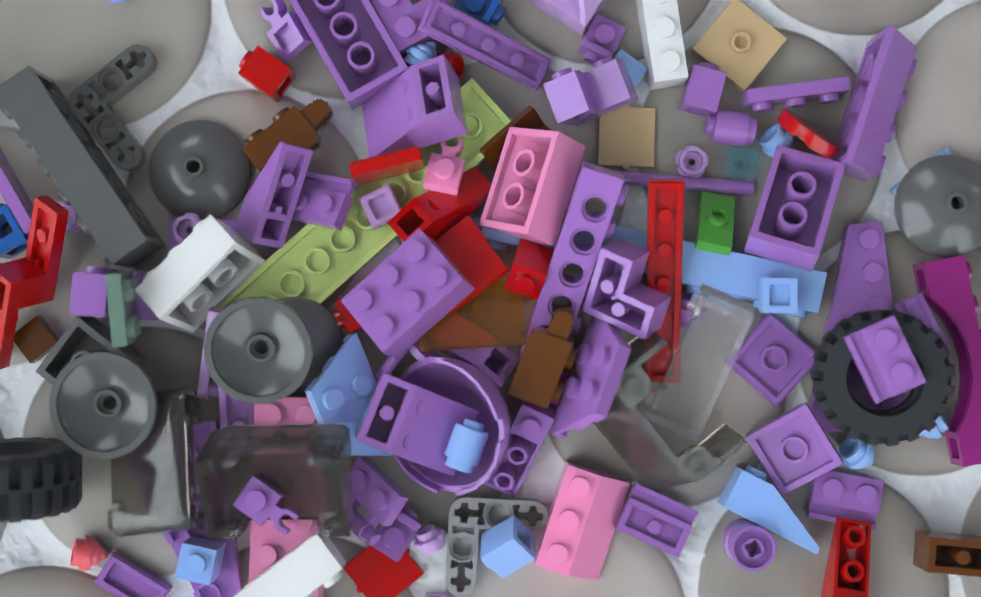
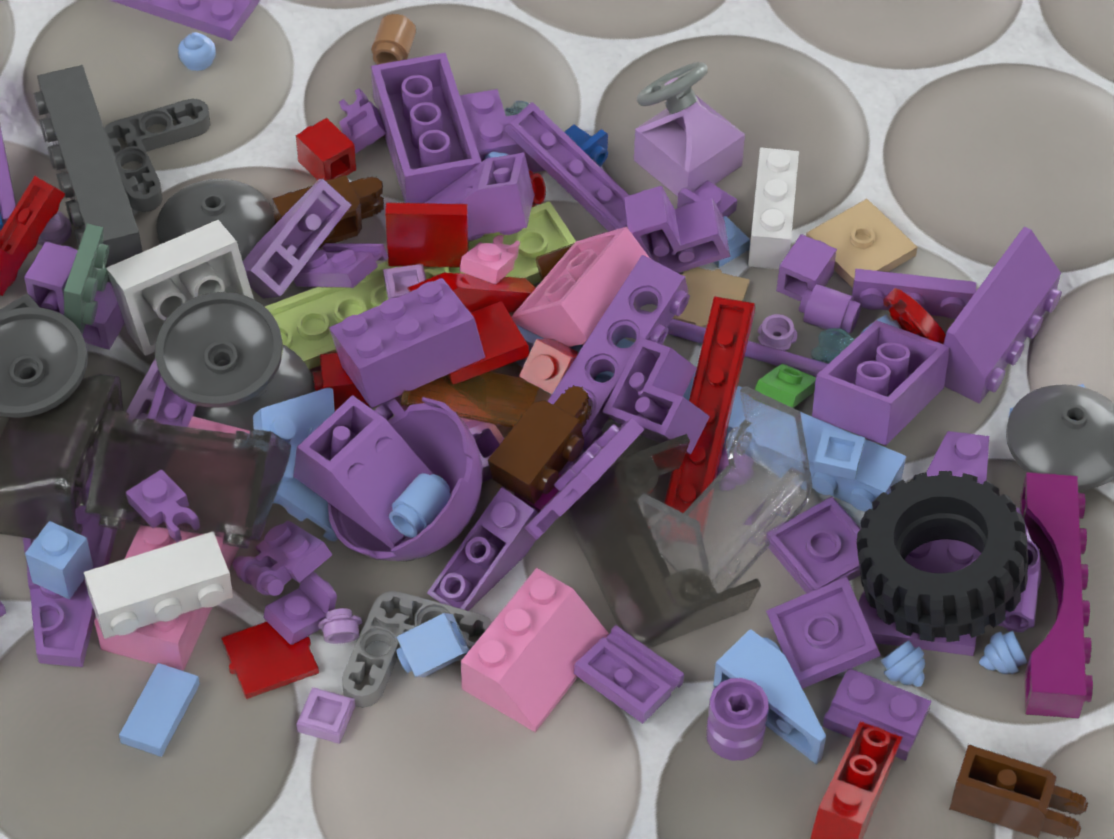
camera: 15 degrees right, 35 degrees down
medium lavender plate [843,315,926,404] -> none

